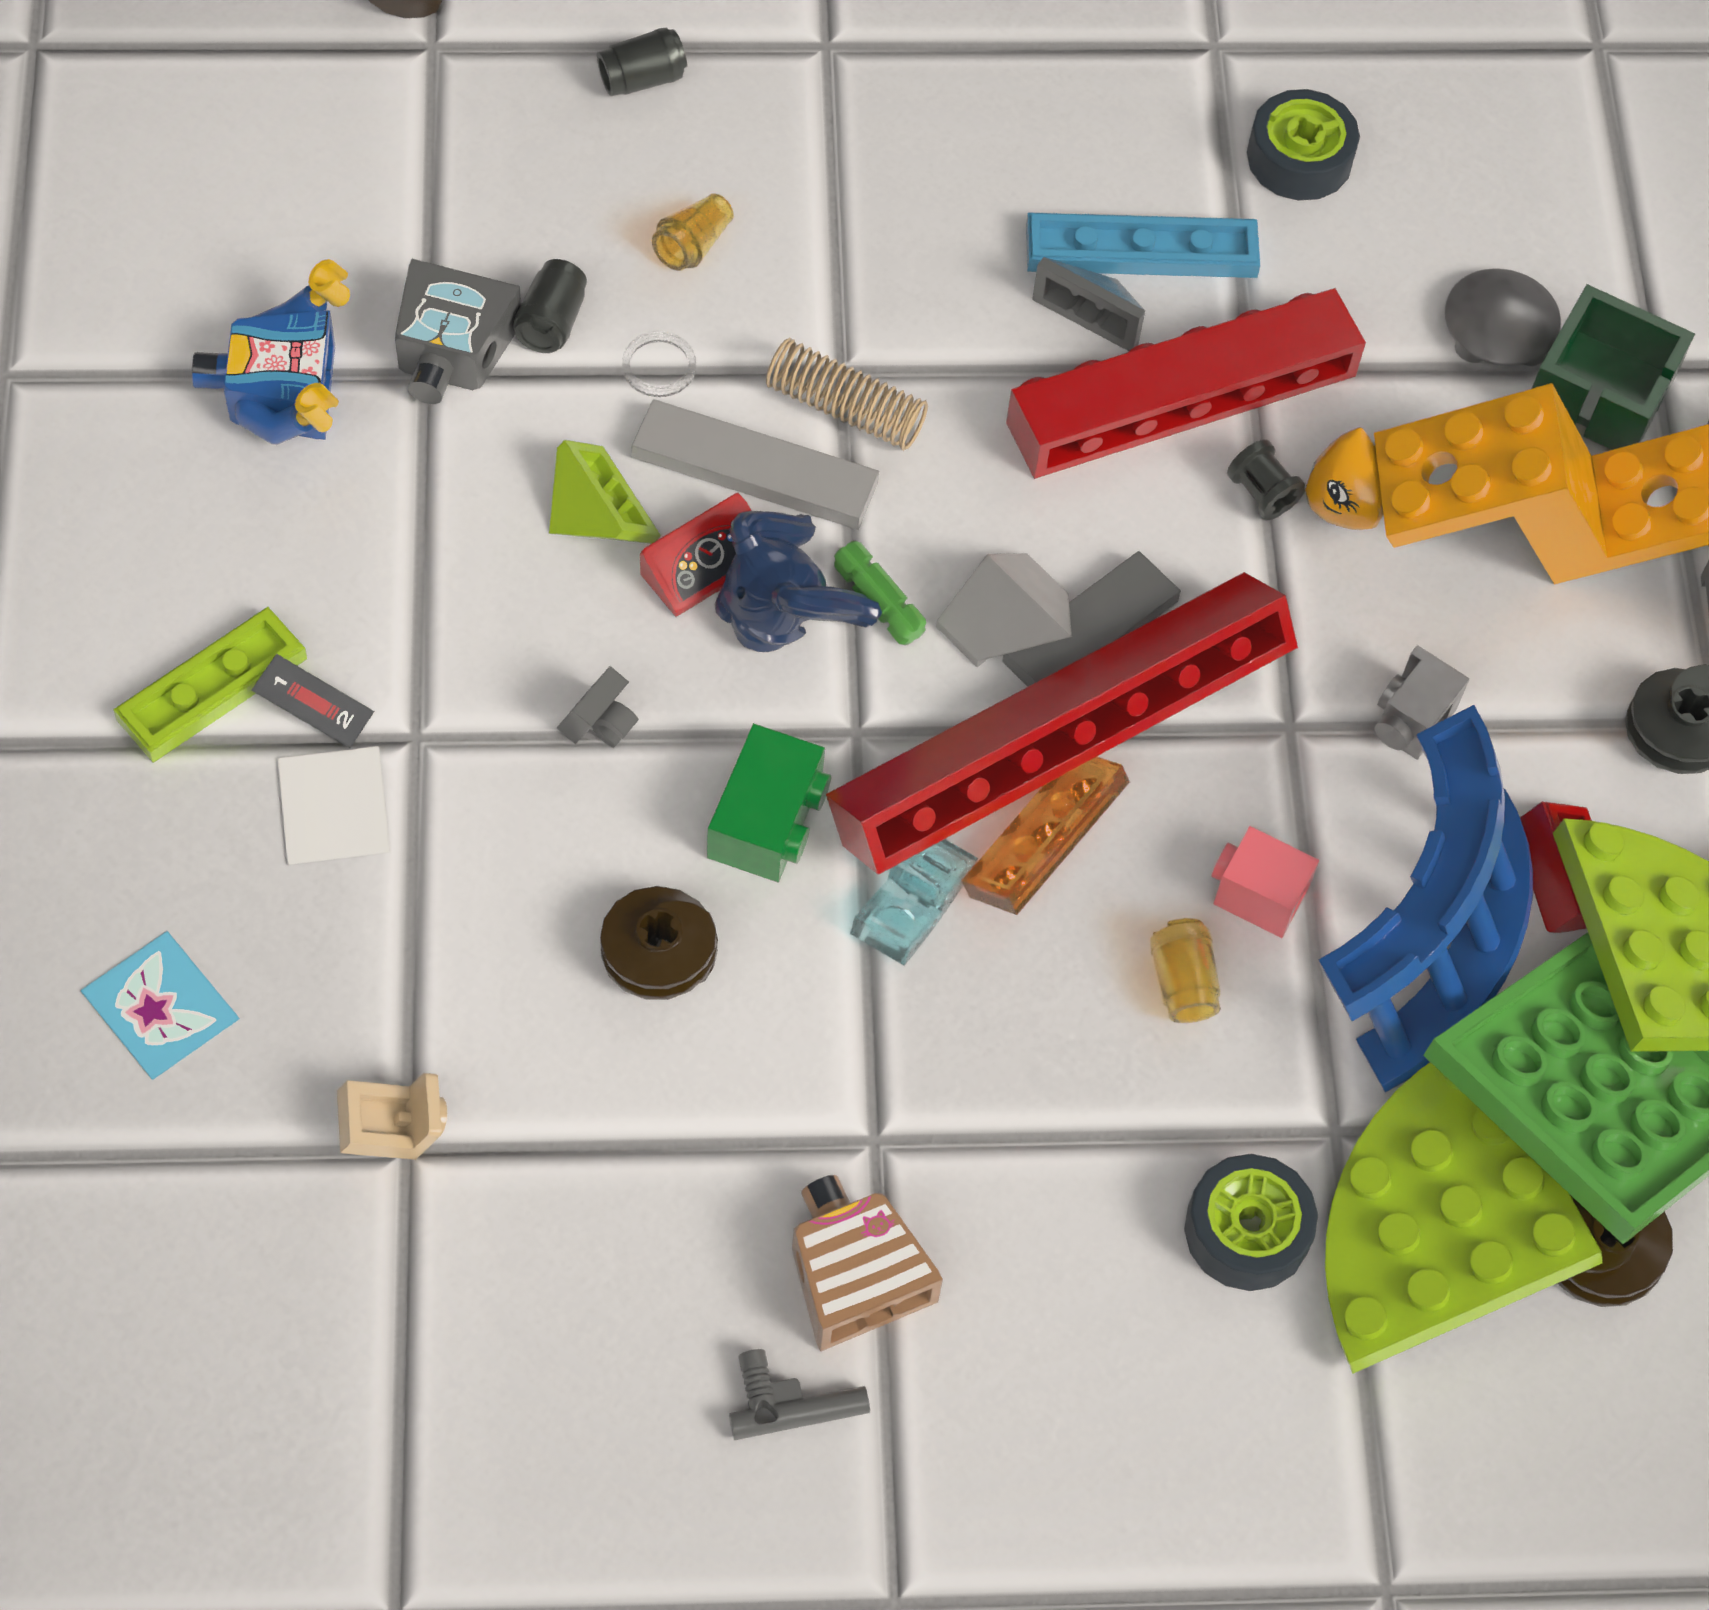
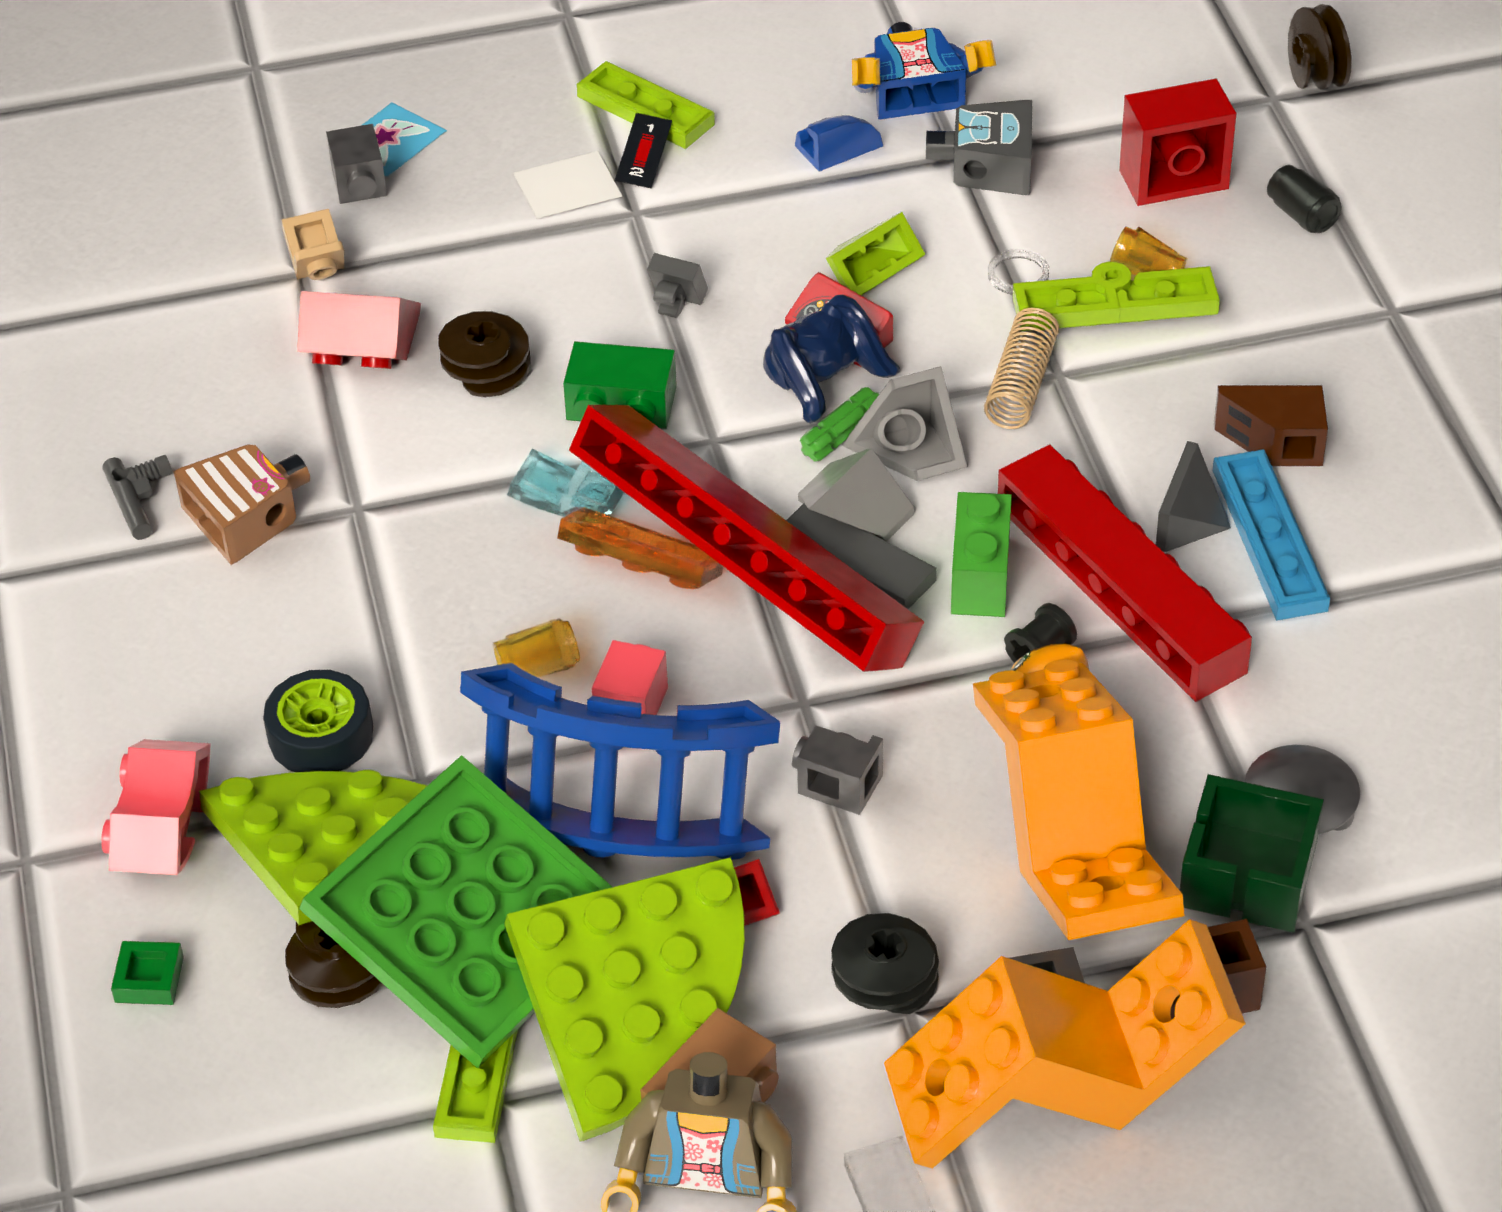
camera: 85 degrees right, 15 degrees down
pearl dark grey piece [514,259,587,353] -> none
light grey tile [632,399,879,530] -> none
black wheel [1246,89,1360,201] -> none
none -> coral brick [102,739,211,875]
none -> green tile [111,941,184,1005]
none -> slope [297,291,421,369]
none -> flat silver brick [326,124,387,204]
none -> blue brick [795,115,883,172]
none -> light grey slope [841,366,967,481]
none -> bright green brick [951,492,1012,617]
none -> lime hinge [1012,262,1220,331]
none -> red brick [1119,78,1237,206]
none -> reddish brown slope [1214,385,1328,466]

